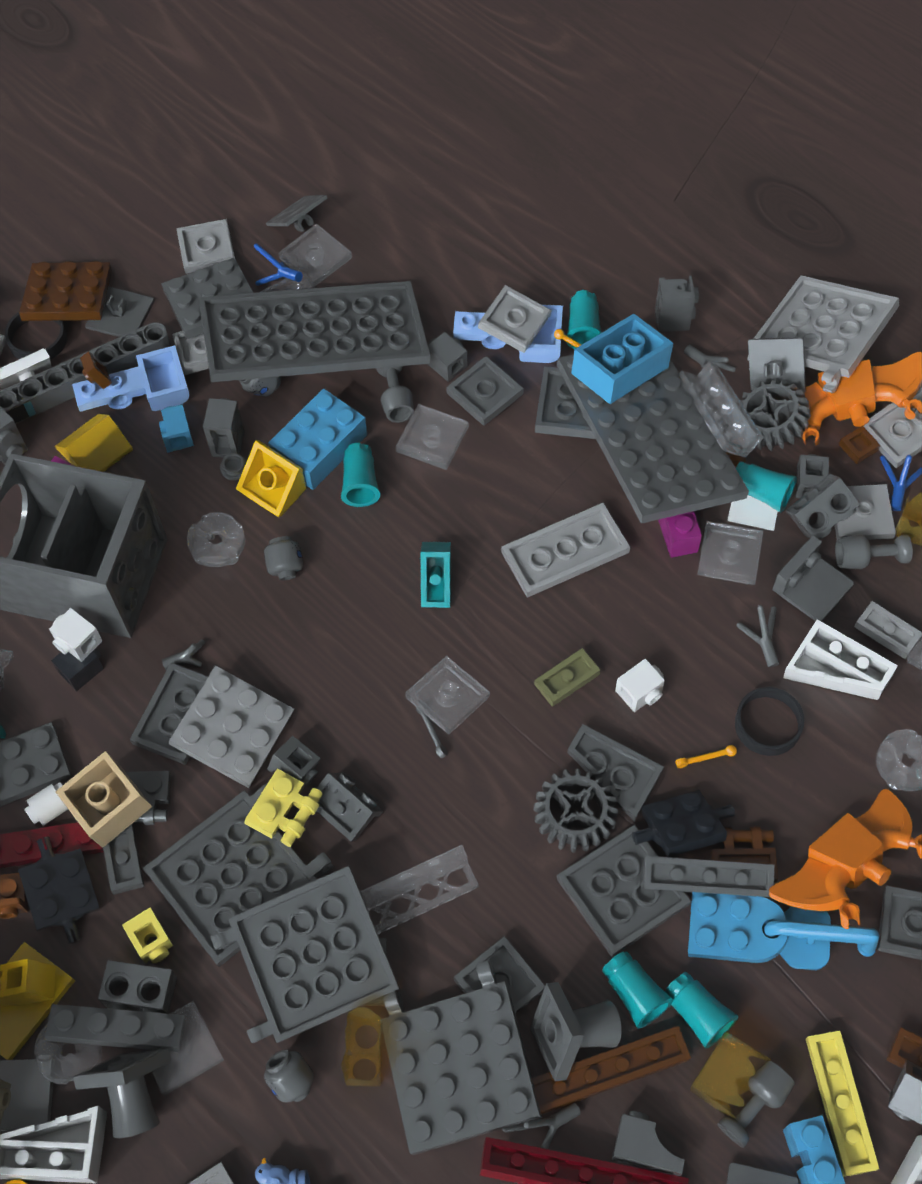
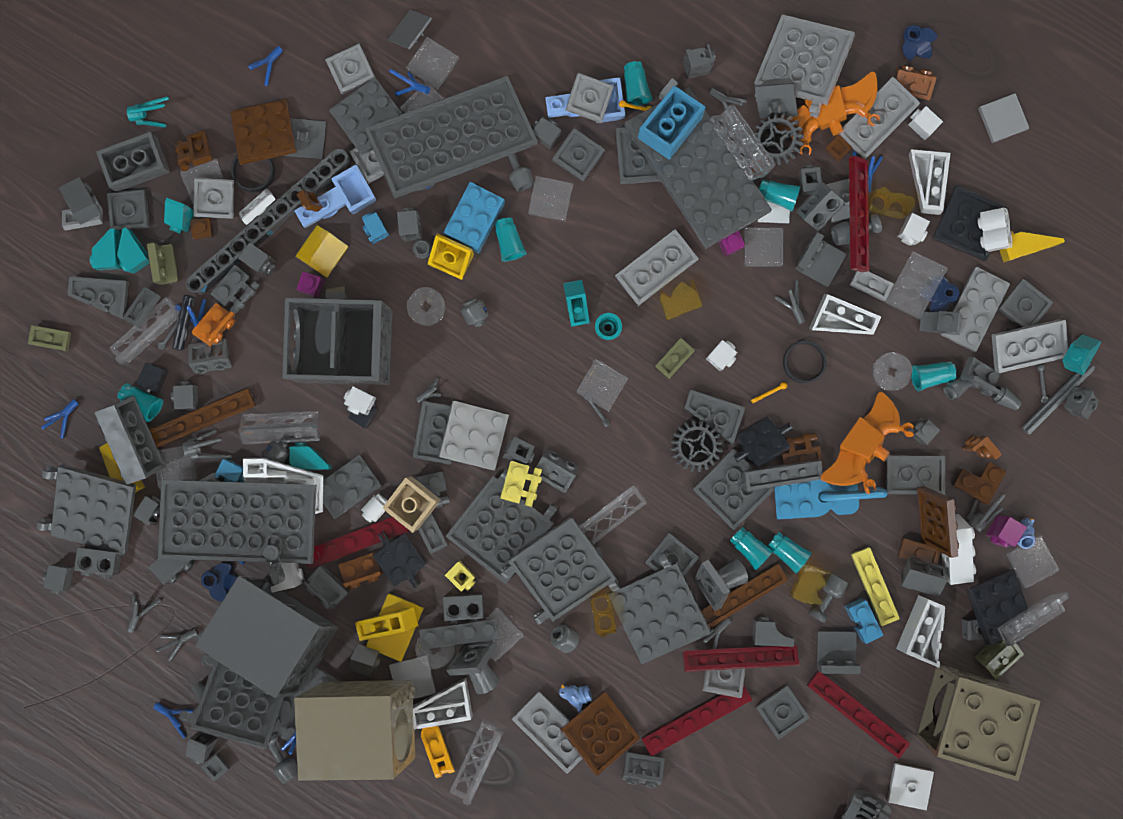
camera: 10 degrees left, 25 degrees up
none -> blue plant [248,46,283,86]
none -> teal plant [595,313,622,340]
none -> clear yellow piece [656,279,703,321]
none -> dark red plate [849,156,869,273]

